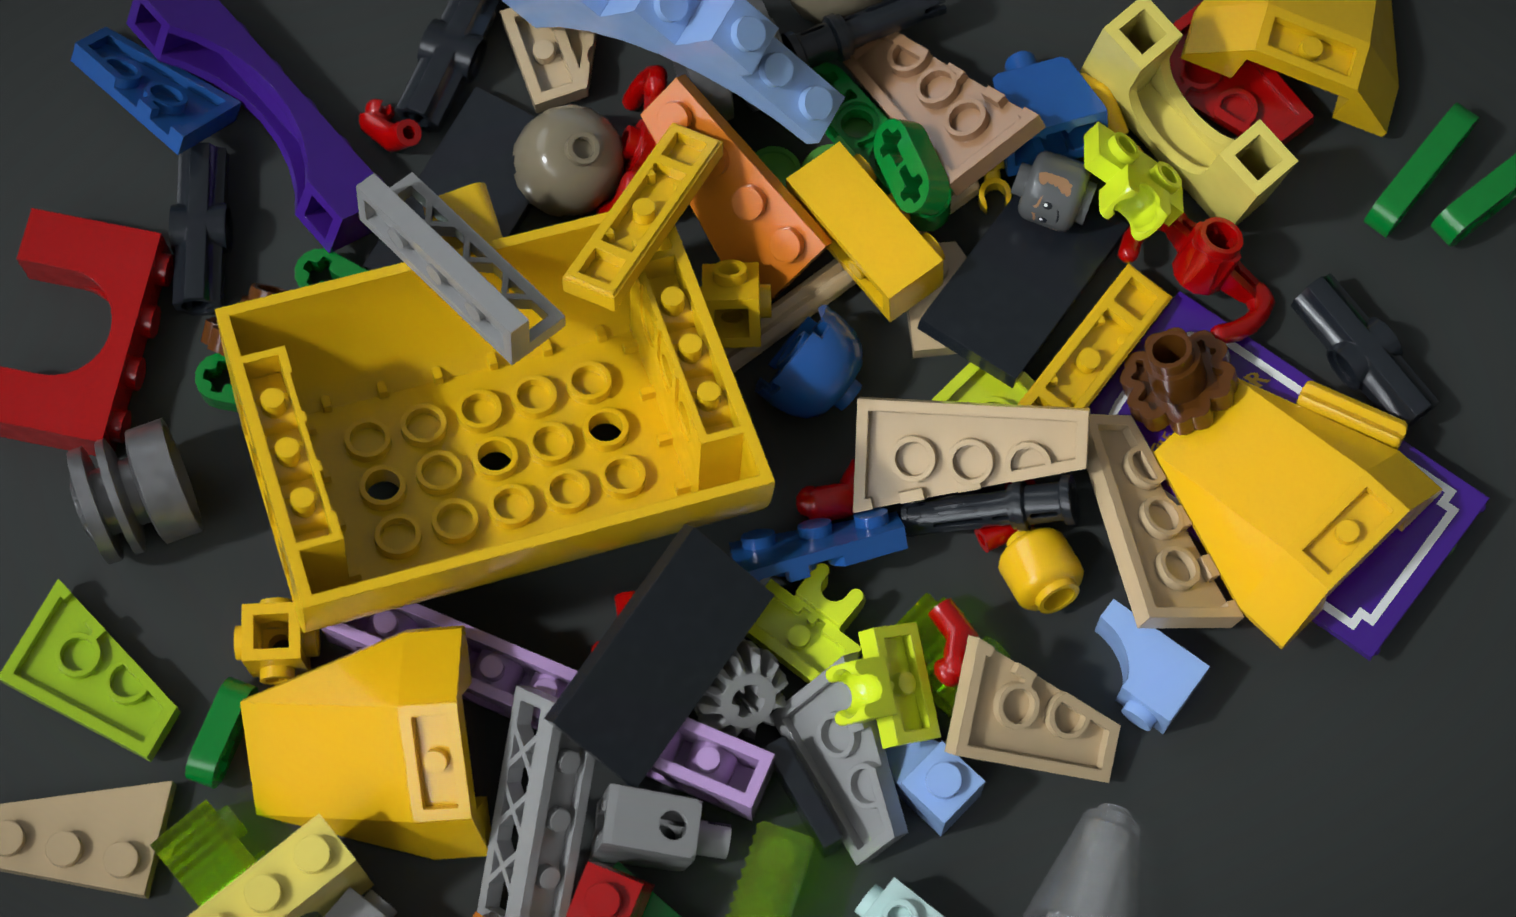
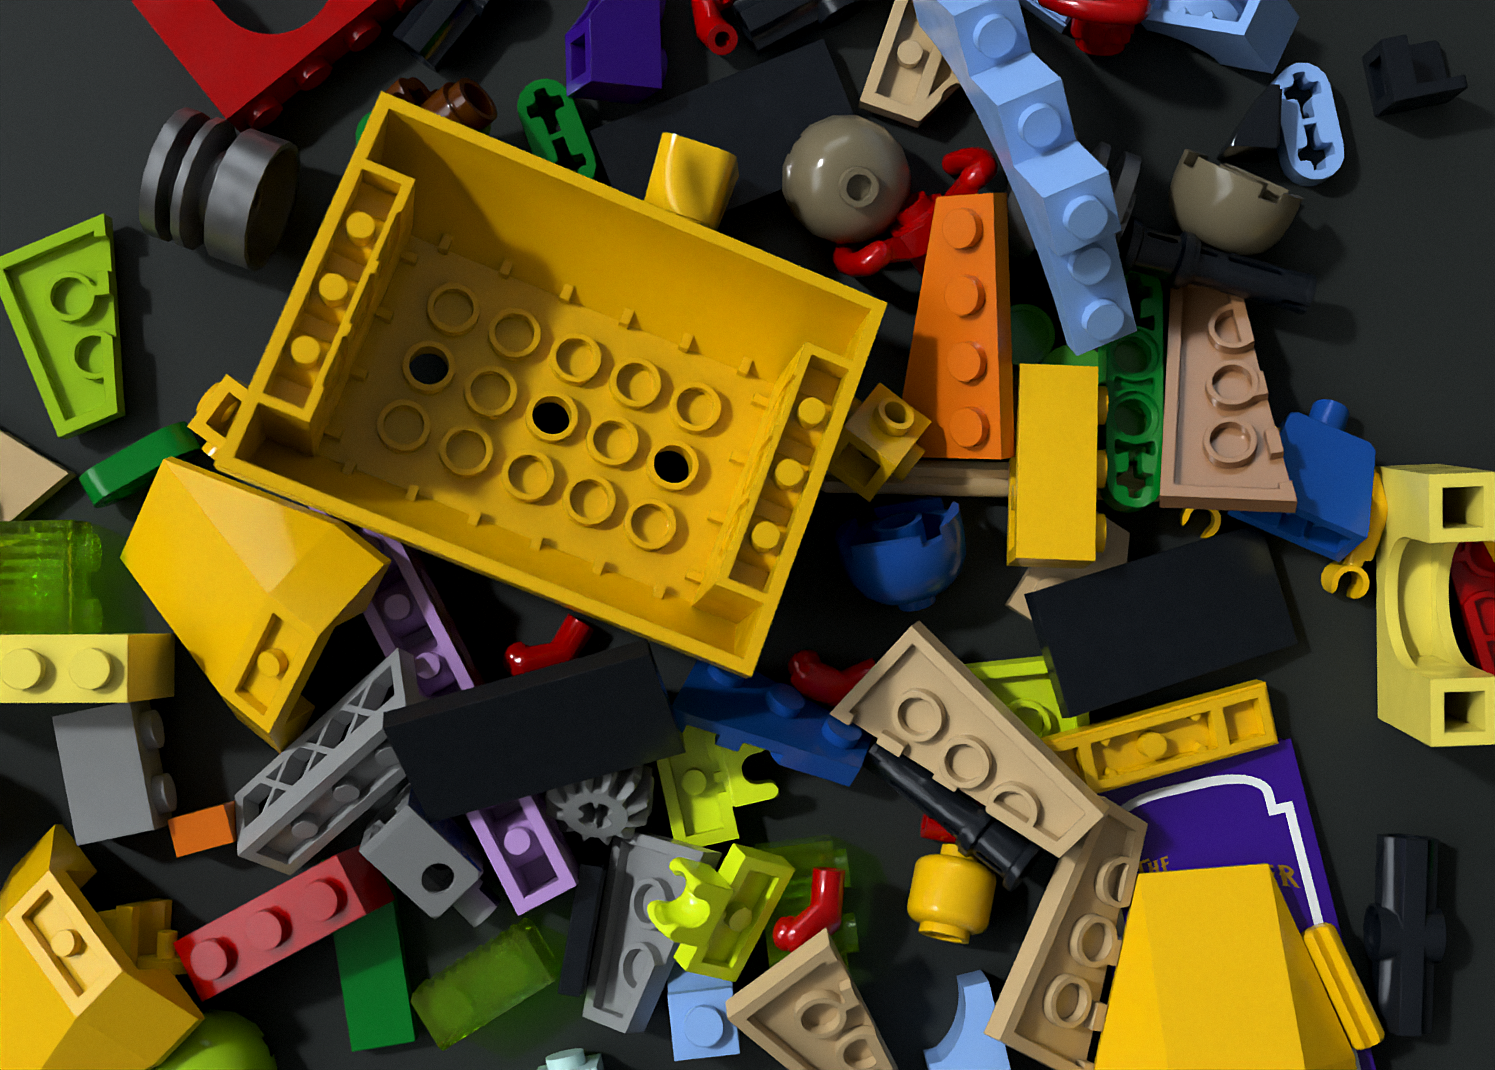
camera: 35 degrees right, 15 degrees up
light grey fence [356,172,566,365] -> none
yellow plate [562,122,723,312] -> none
green beam [873,118,949,216] -> none
dark grey head [1011,150,1098,232] -> none
neon yellow plate [1084,121,1184,241] -> none
red piece [1118,213,1275,344] -> none
reddish brown plant [1120,327,1239,435] -> none

